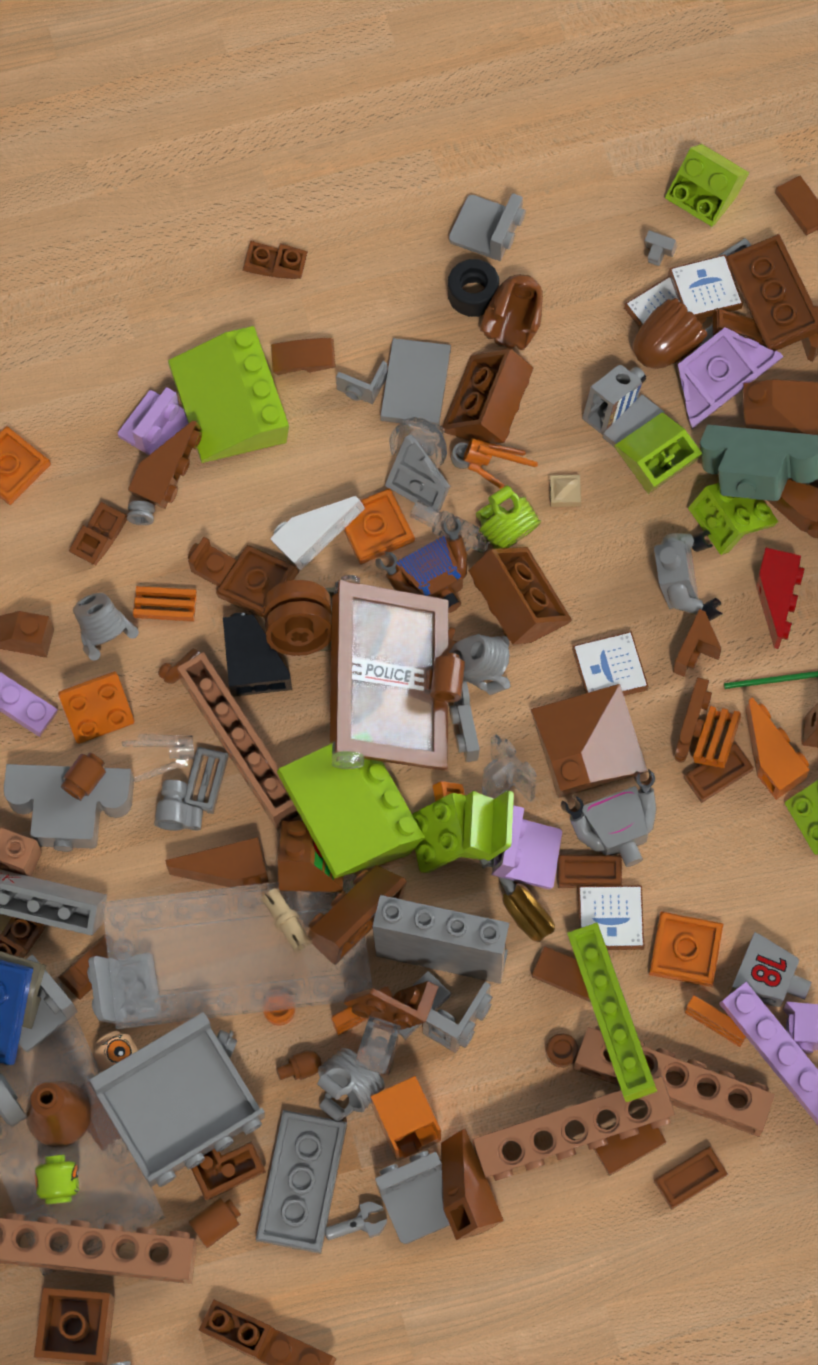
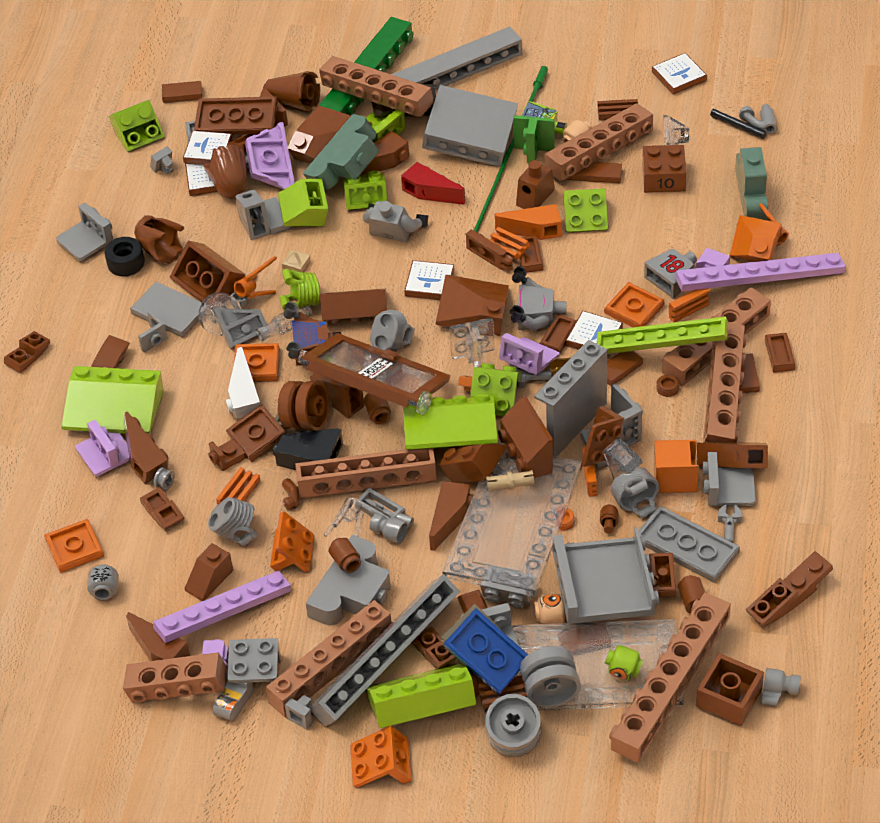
camera: 65 degrees left, 20 degrees down
dark orange cone [26,1081,91,1147] -> none
dark orange brick [430,652,465,702] -> none
light grey hinge [450,680,480,762] -> none
lime panel [463,790,514,861] -> none
dark orange slope [673,609,722,677] -> none

